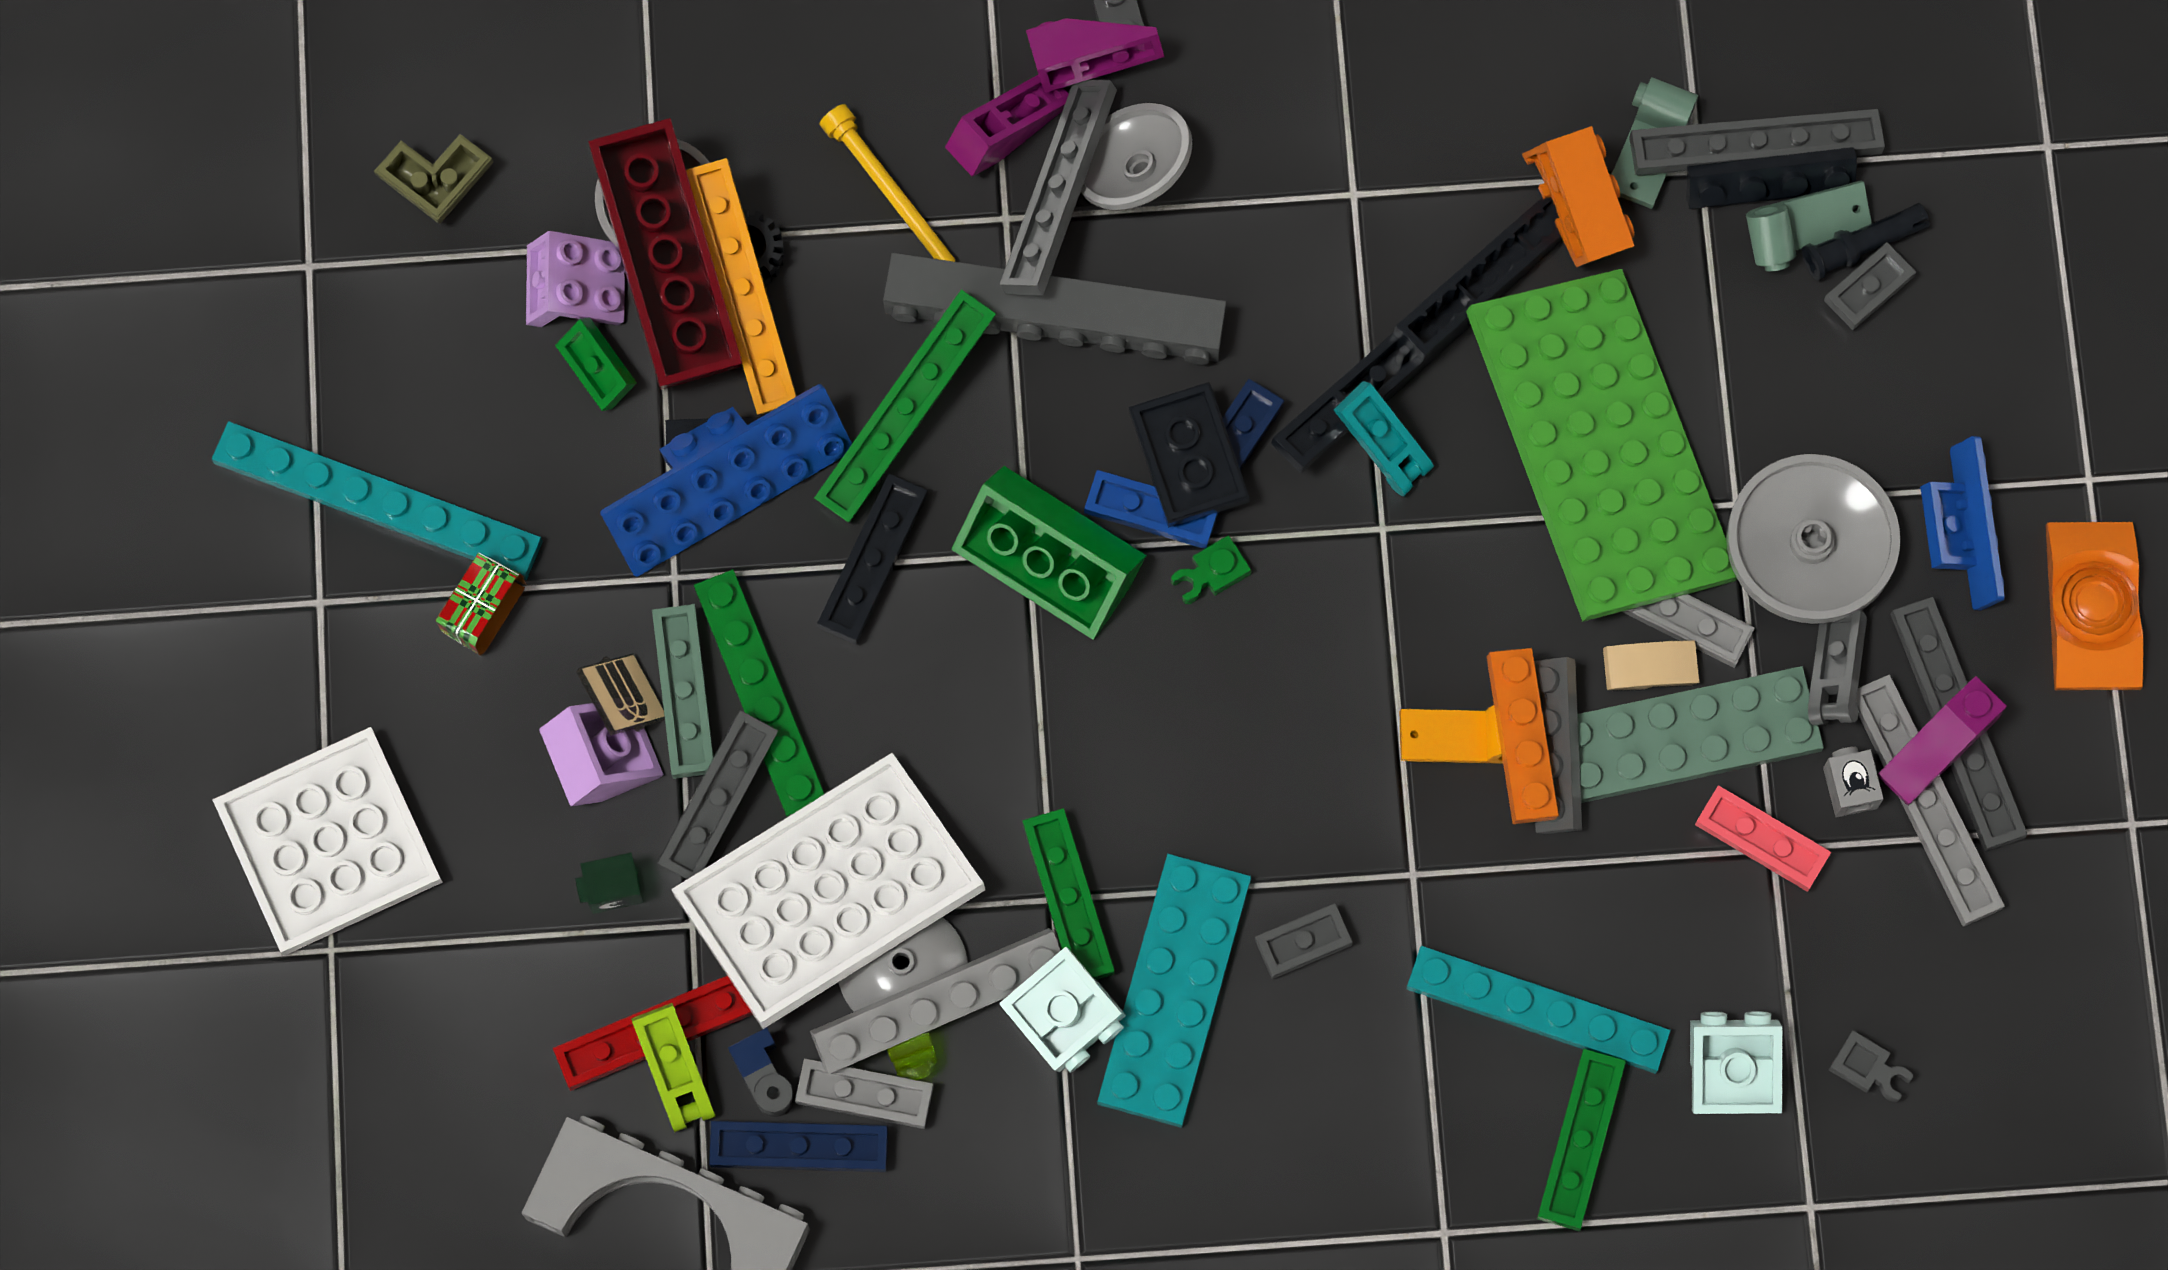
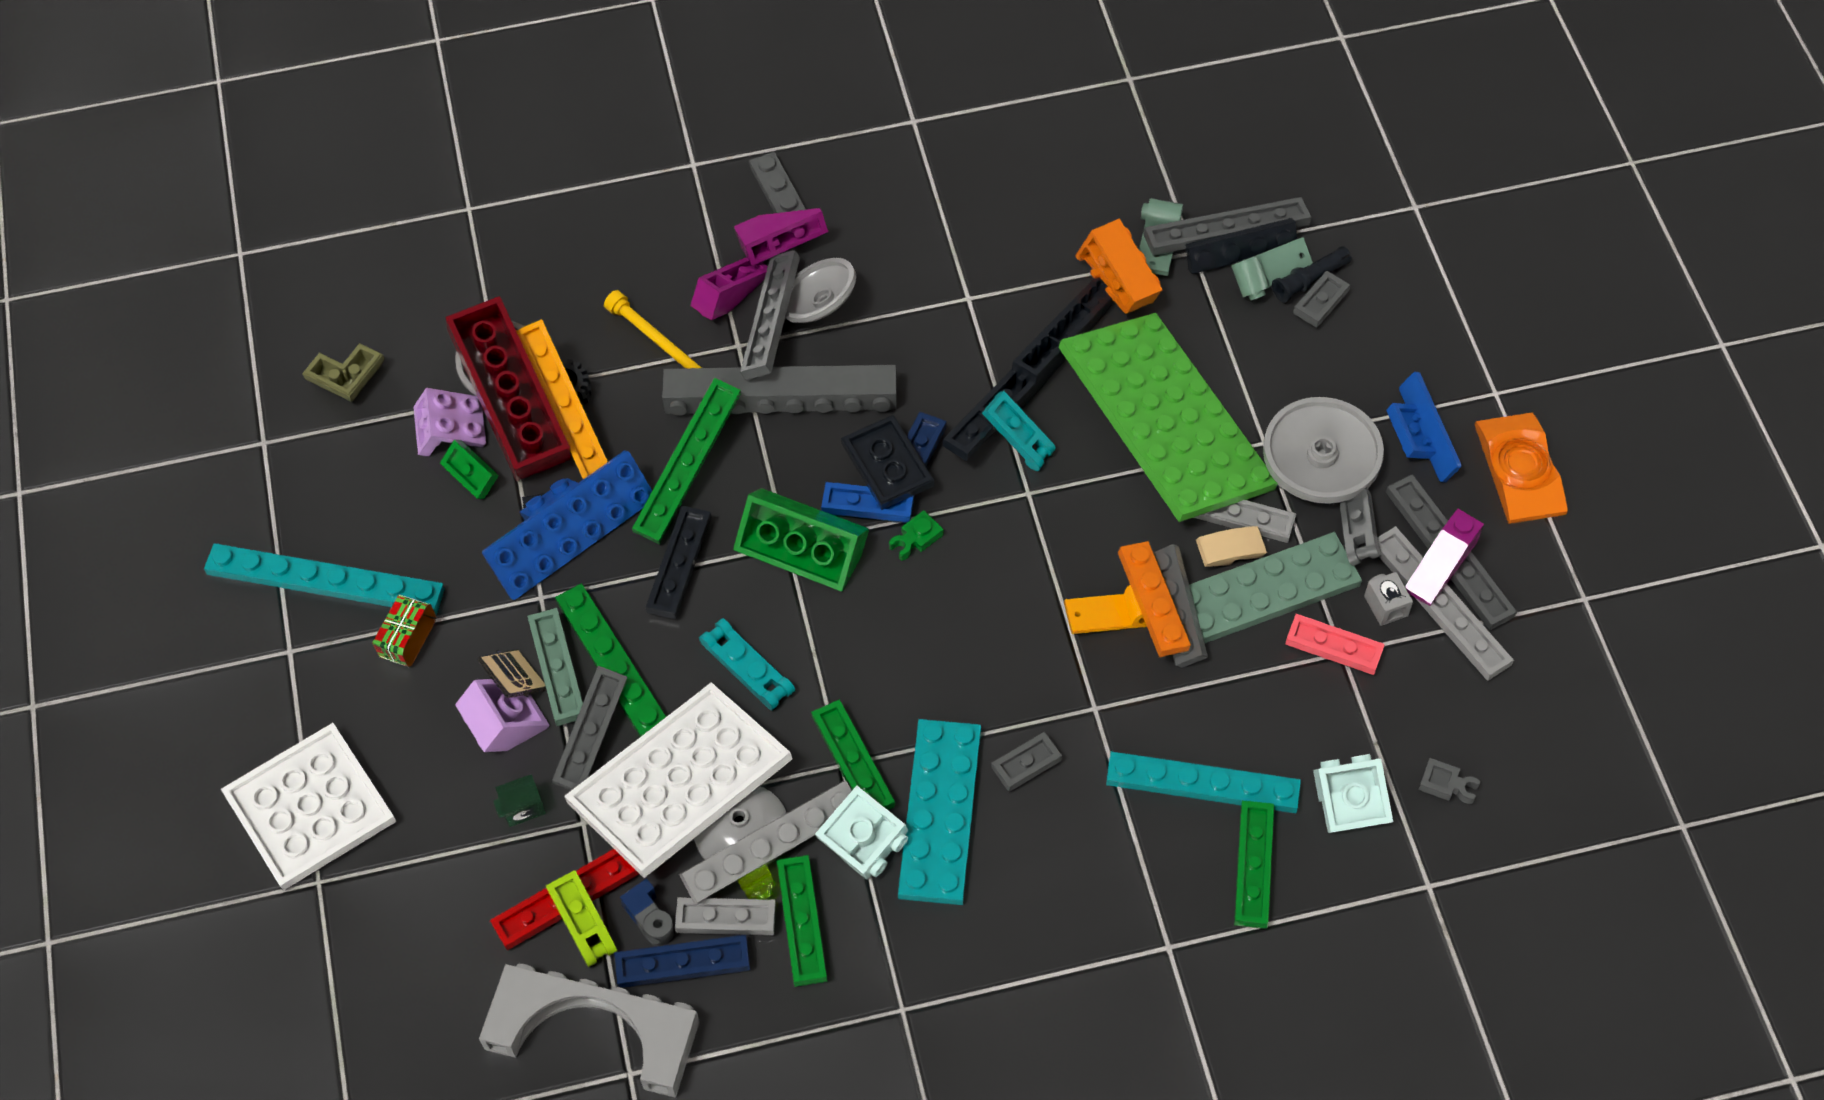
camera: 10 degrees left, 15 degrees down
none -> teal plate [699,618,795,711]
none -> green plate [777,855,827,987]

